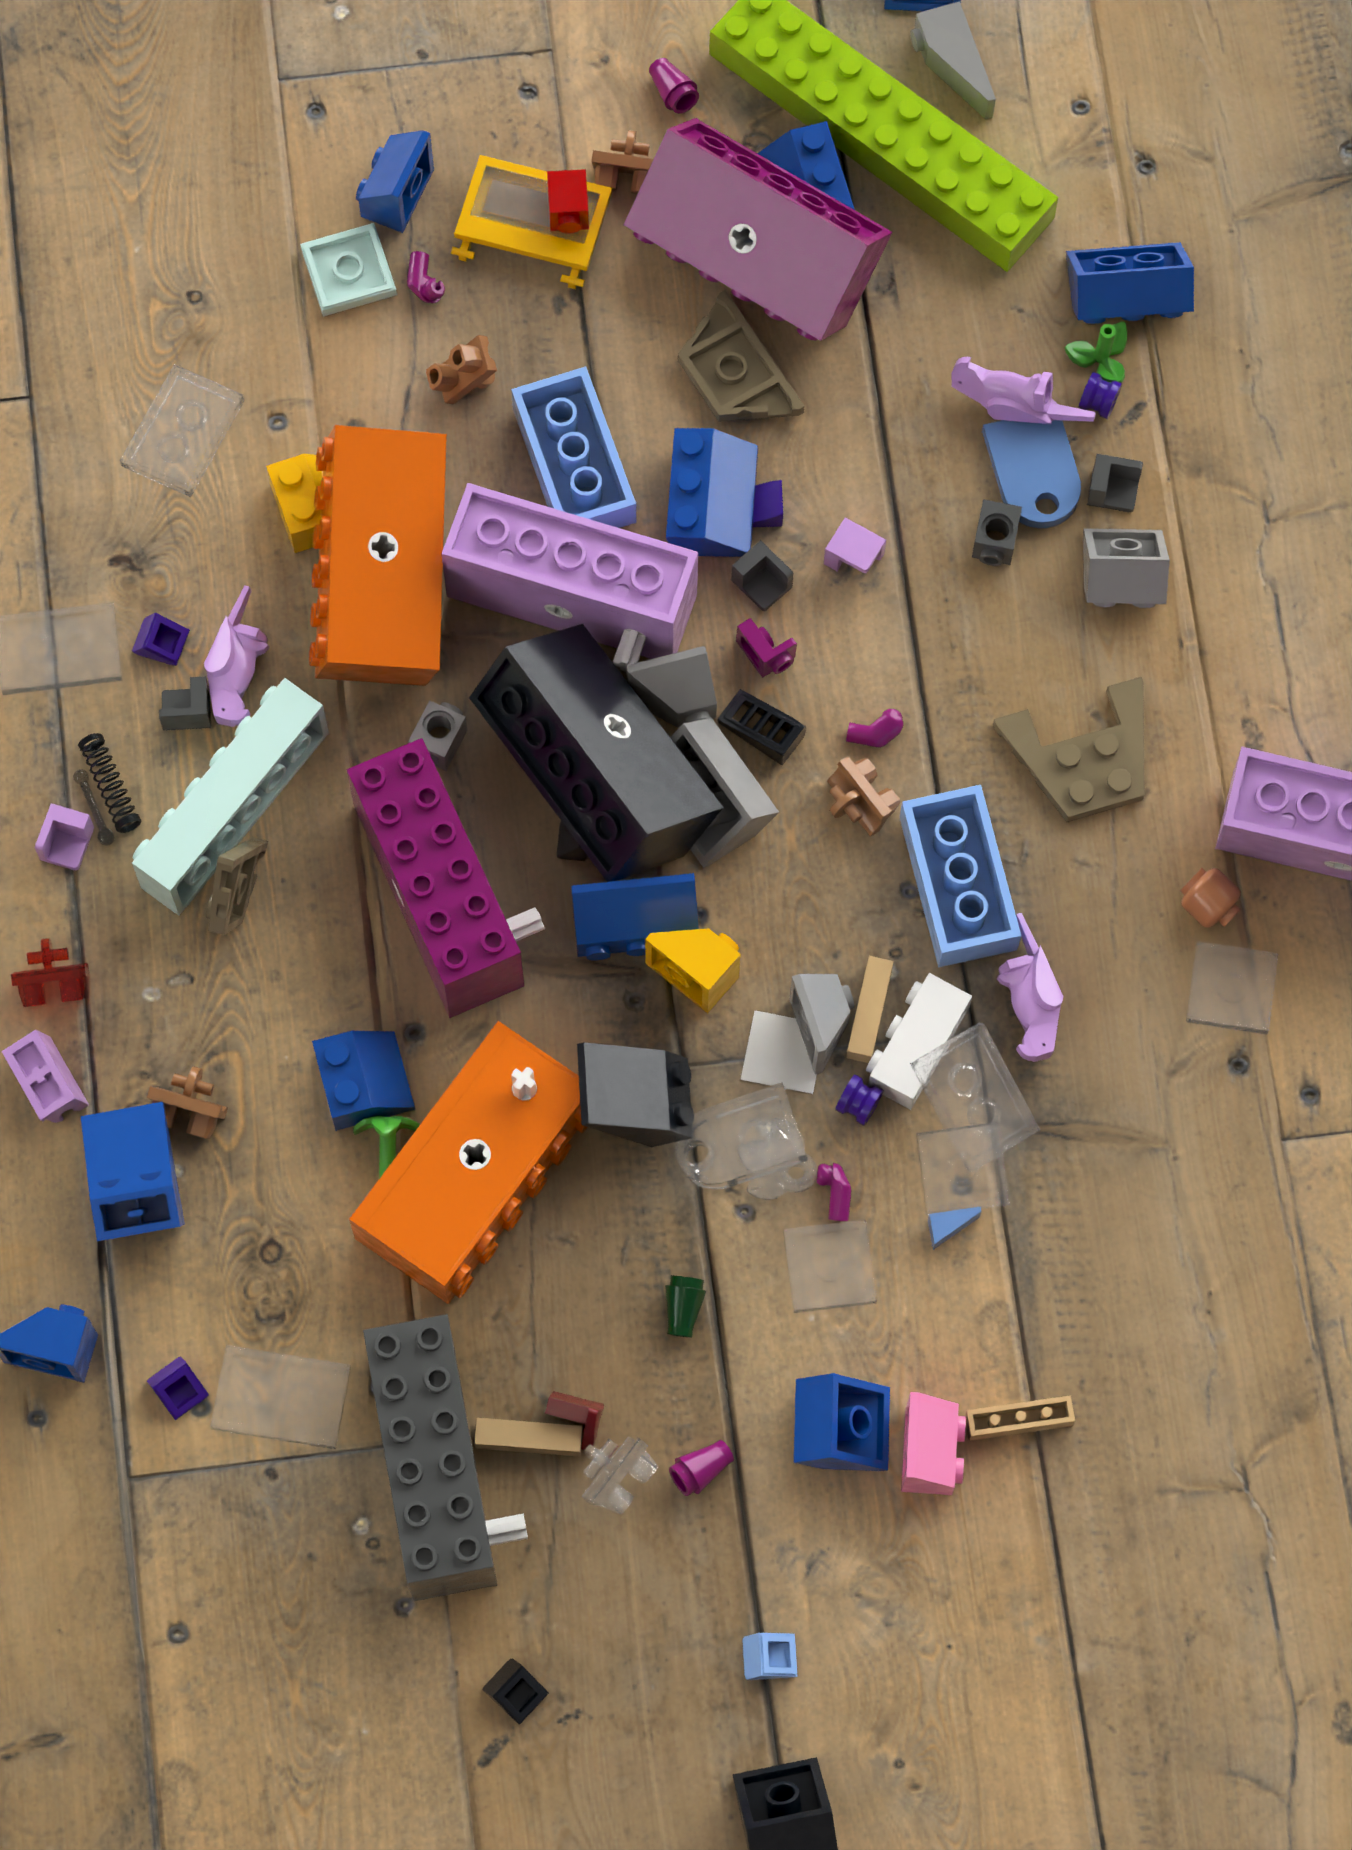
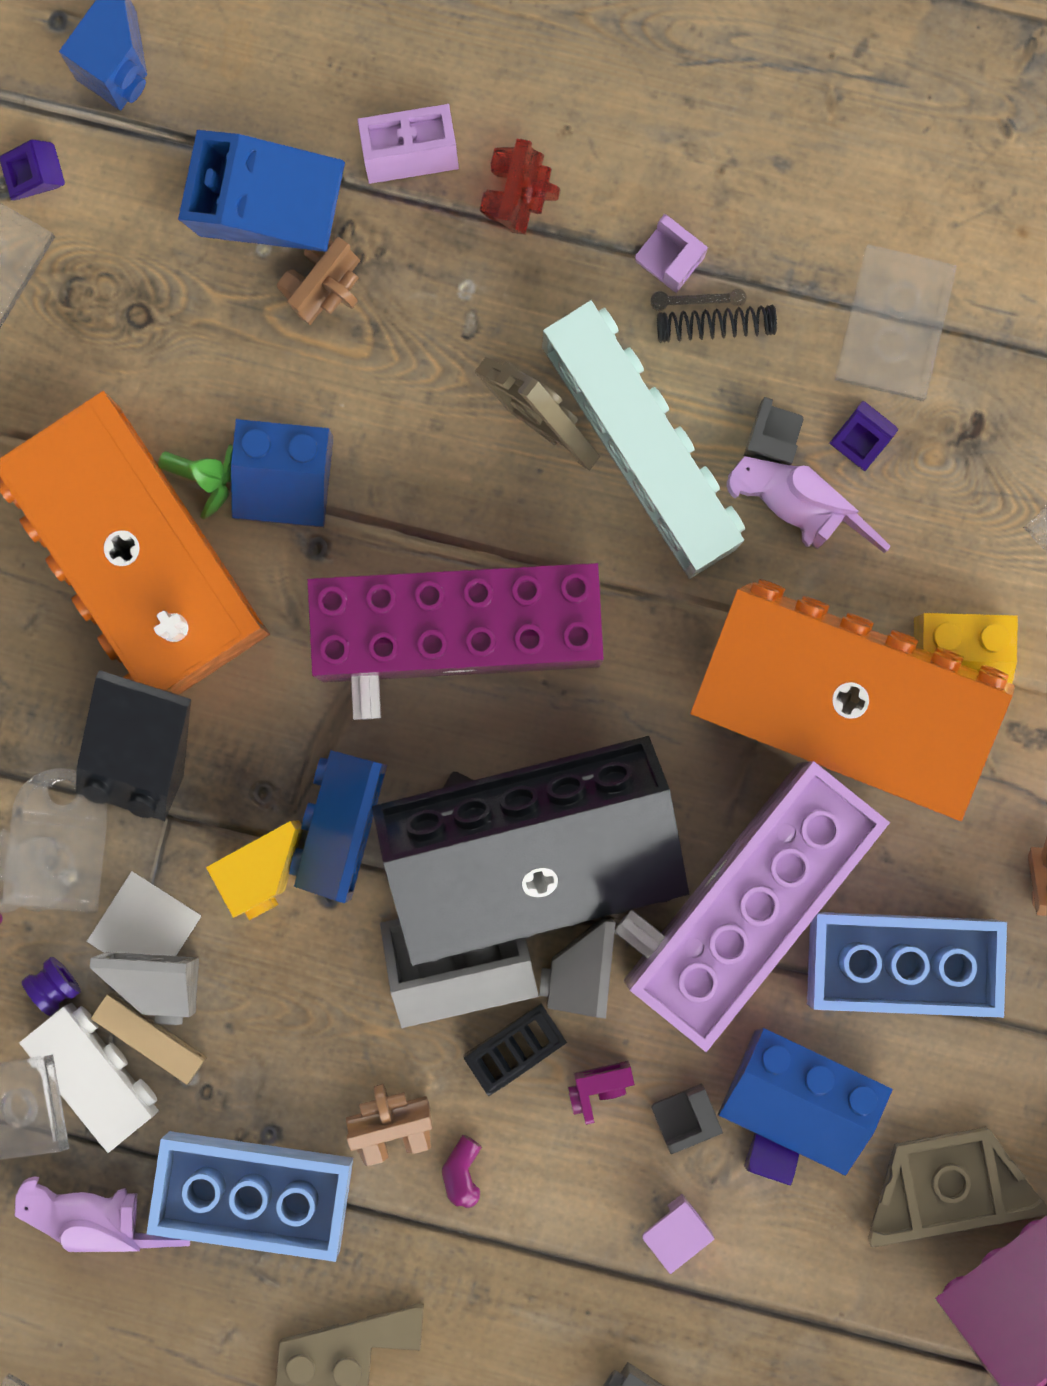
camera: 110 degrees right, 15 degrees up
light grey brick [408,700,467,771] -> none

